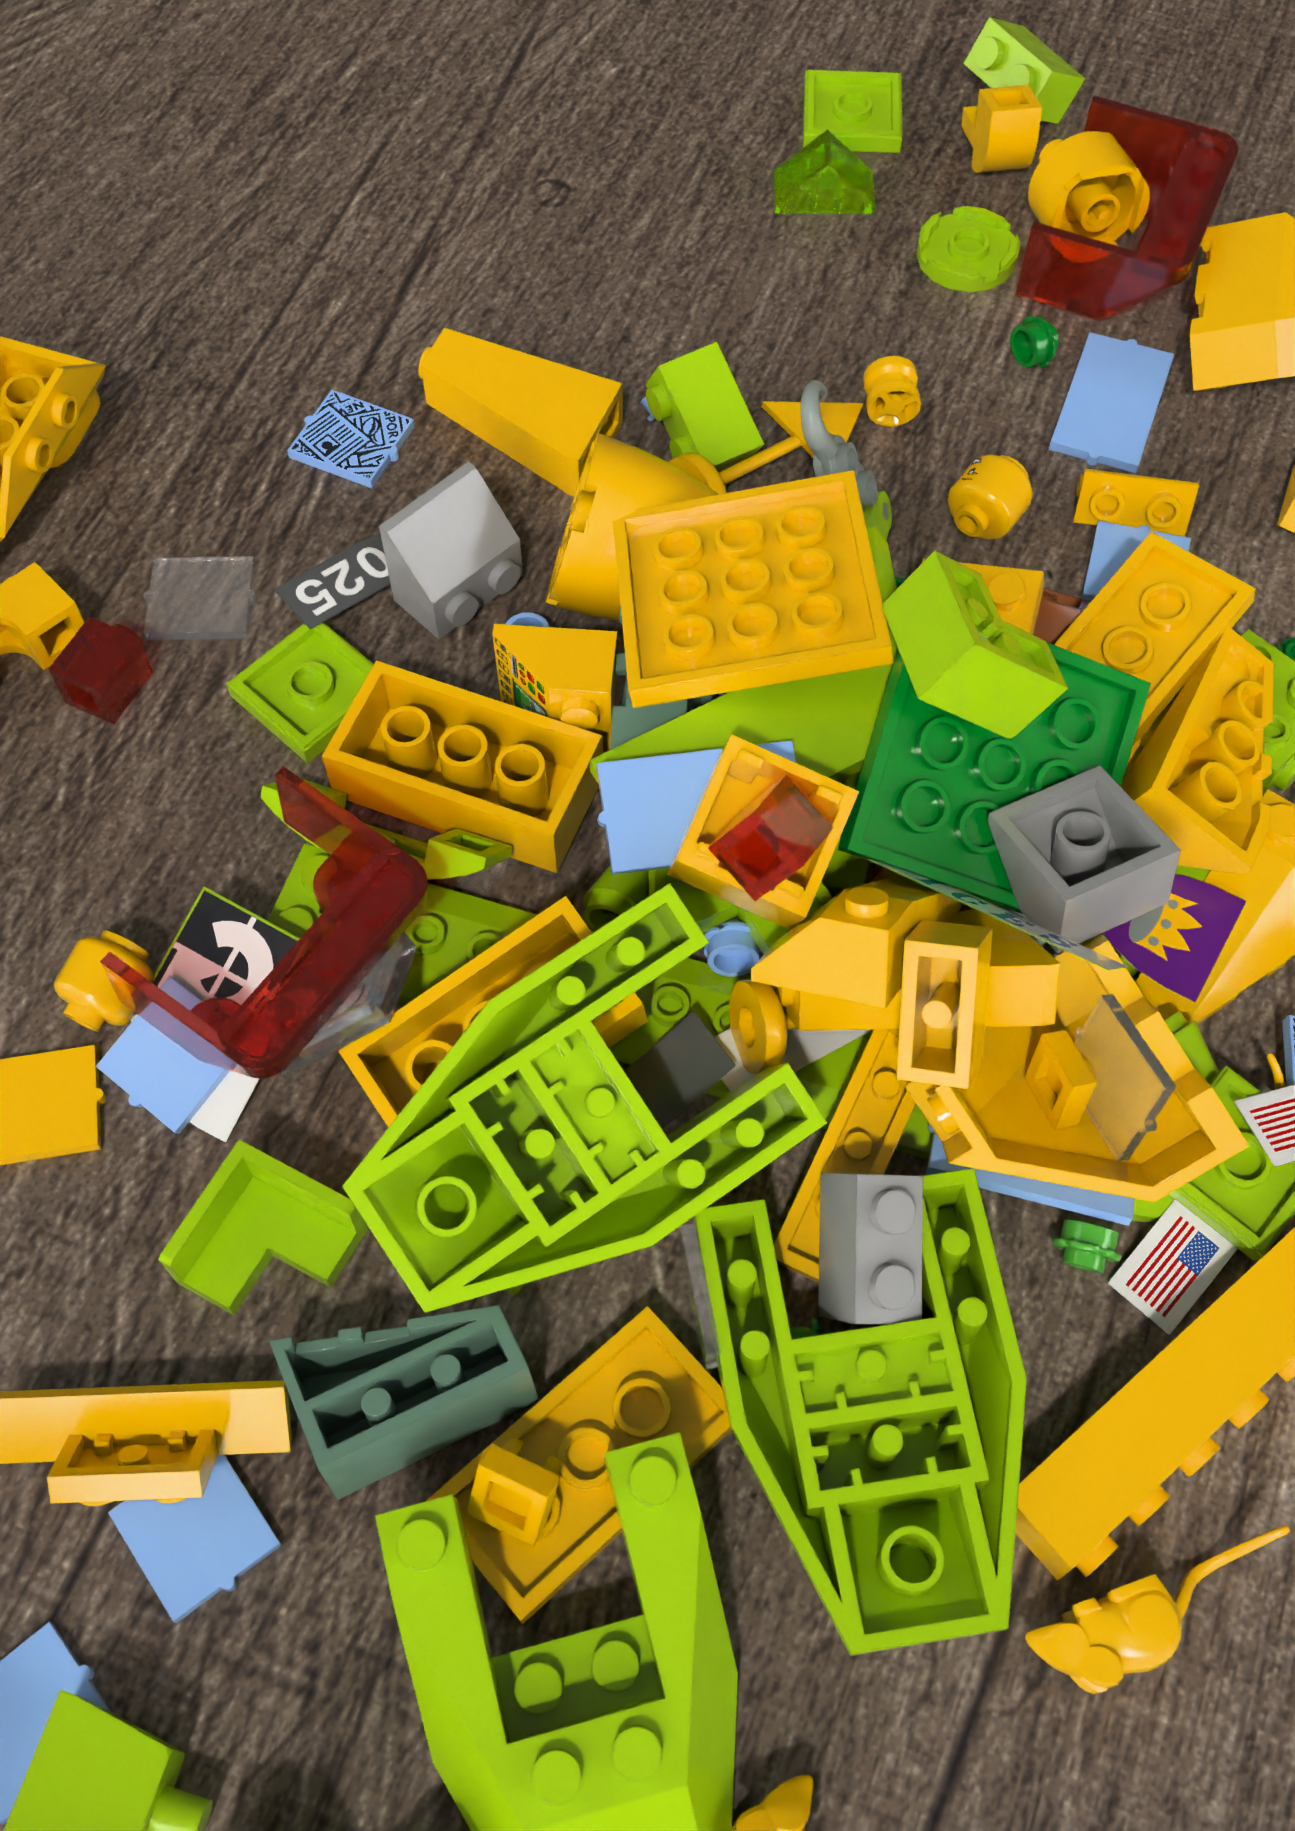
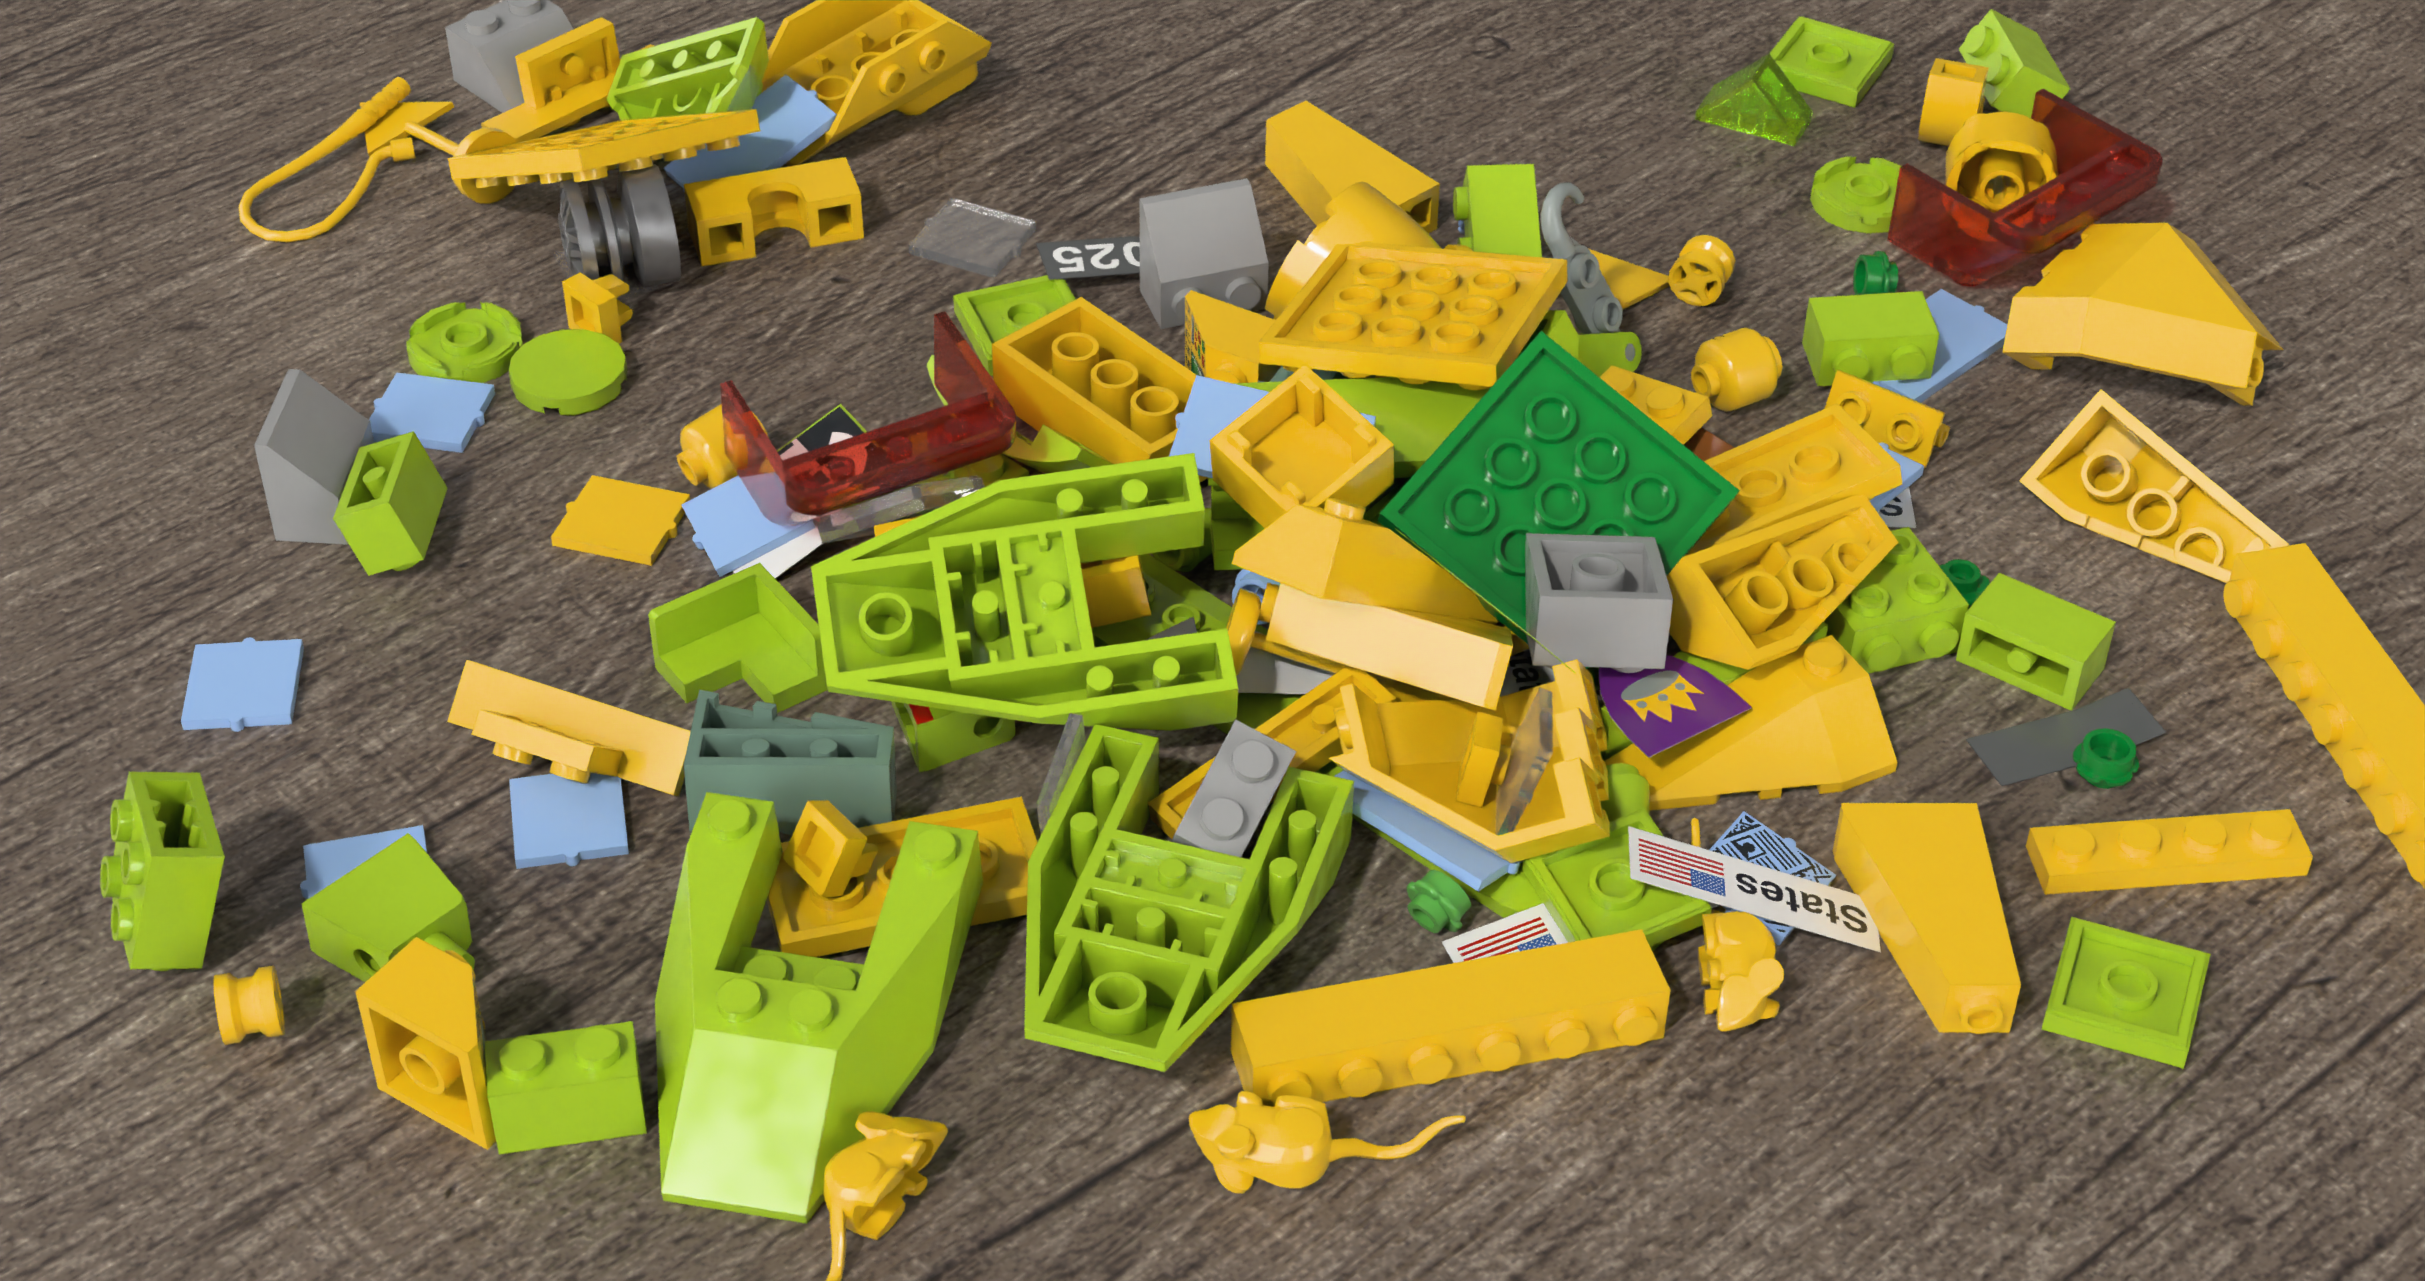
camera: 25 degrees right, 20 degrees down
clear red brick [48,616,154,725] -> none
light blue piece [287,390,415,488] -> none
clear red brick [708,775,833,901] -> none
lime panel [882,550,1068,738] -> none
yellow brick [896,920,993,1089] -> none
none -> lime brick [1802,291,1939,386]

